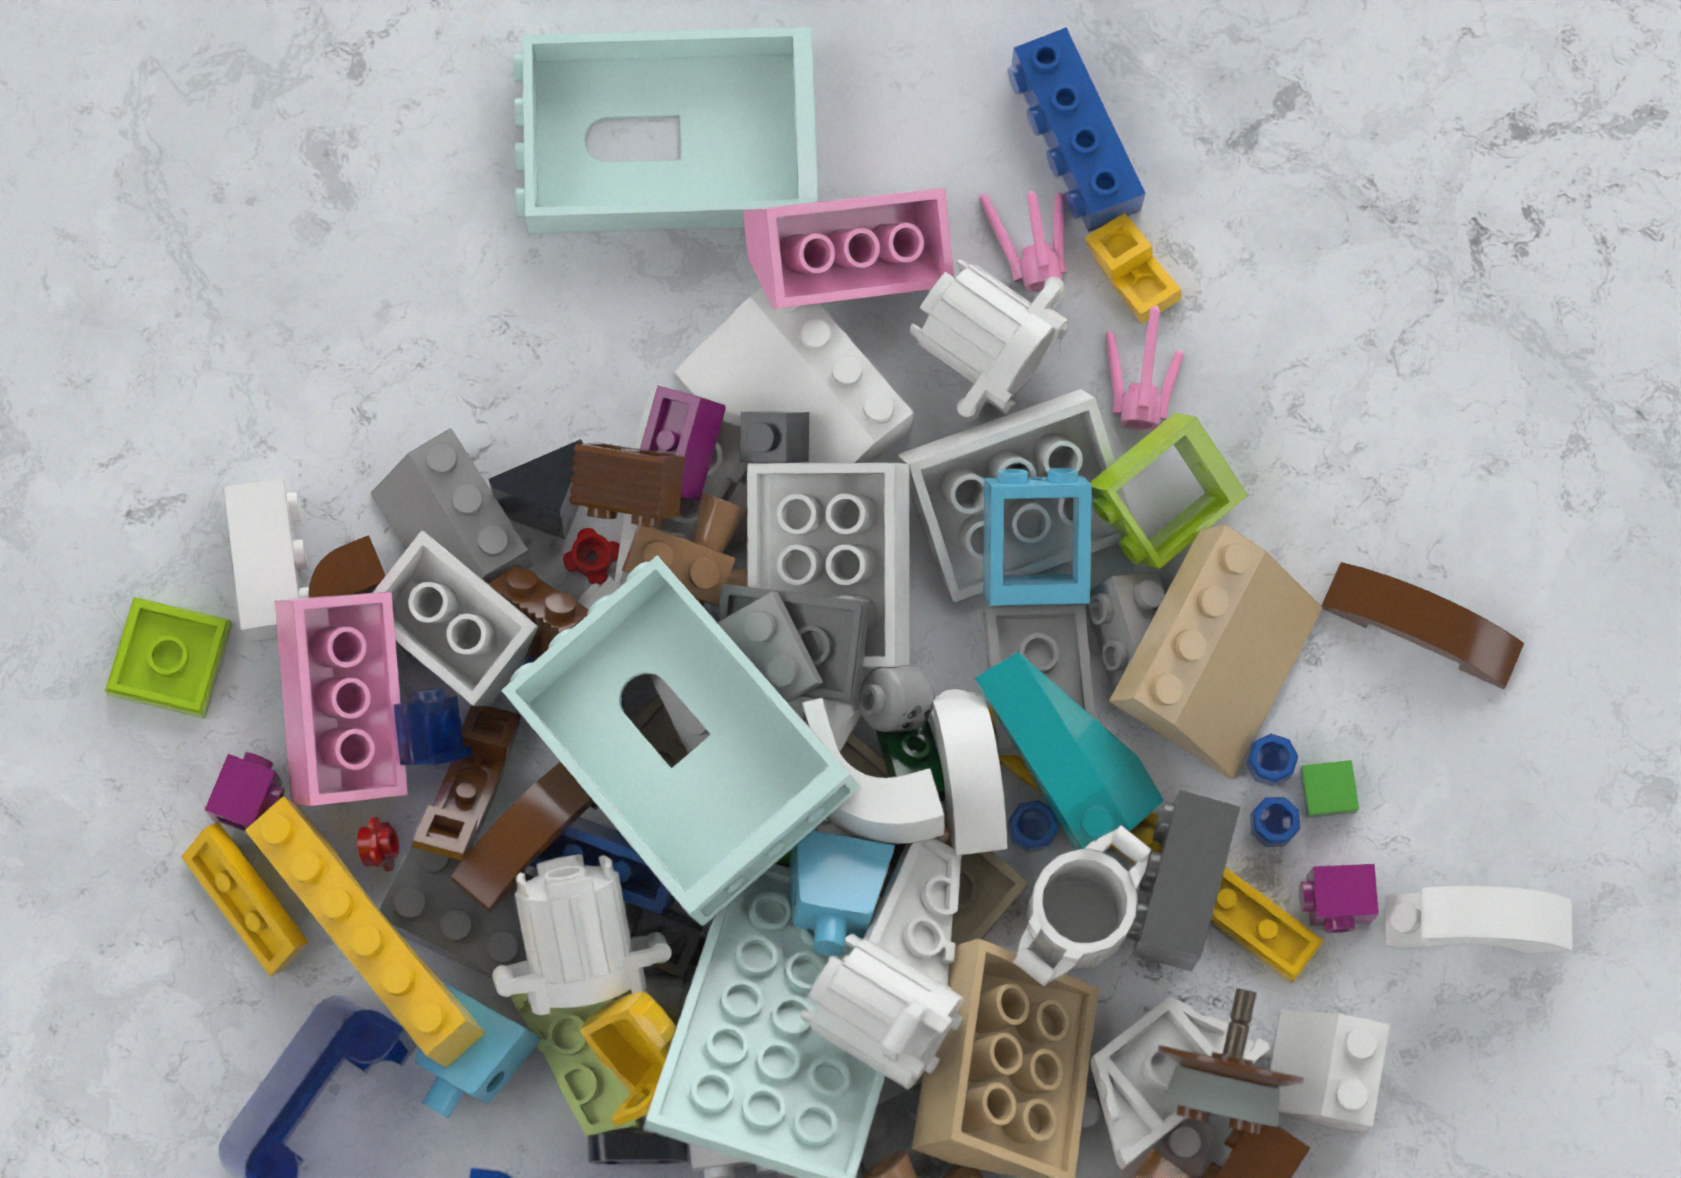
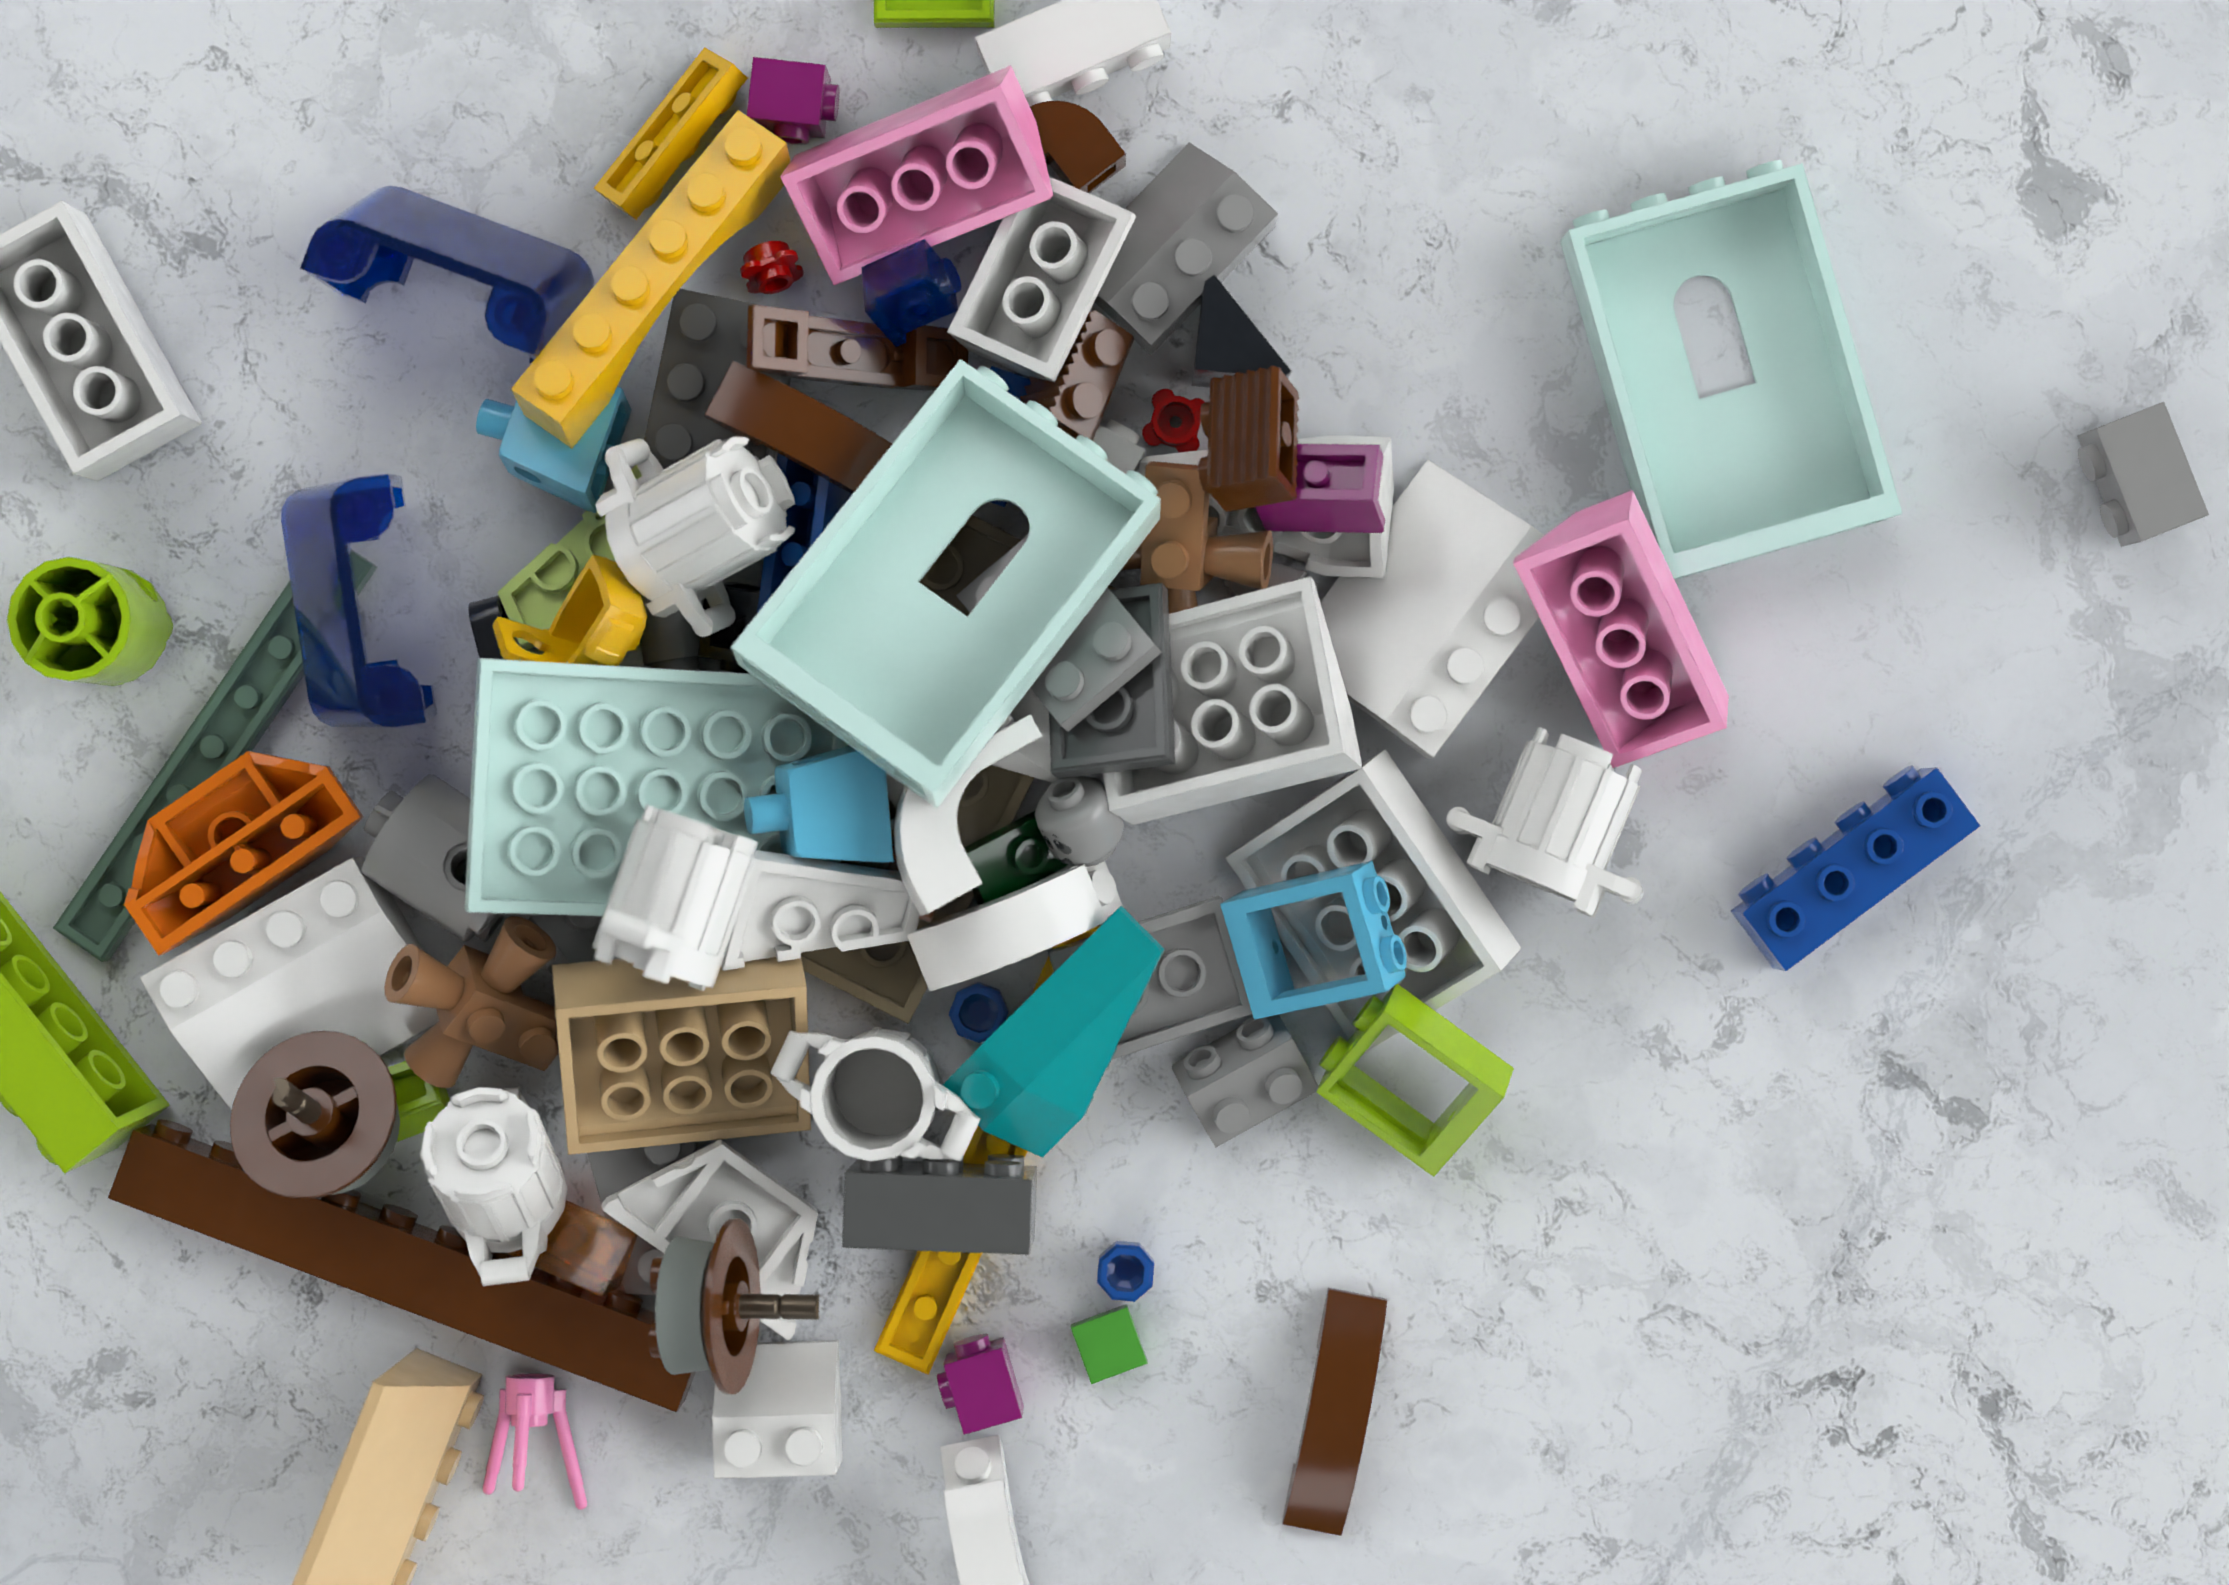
camera: 80 degrees right, 15 degrees up
black brick [740,411,810,463] -> none
bright pink plant [979,191,1067,291] -> none
yellow slope [1085,213,1182,324] -> none
bright pink plant [1105,306,1184,430] -> none
tan slope [1109,524,1323,779] -> none
blue tile [1250,797,1300,847] -> none

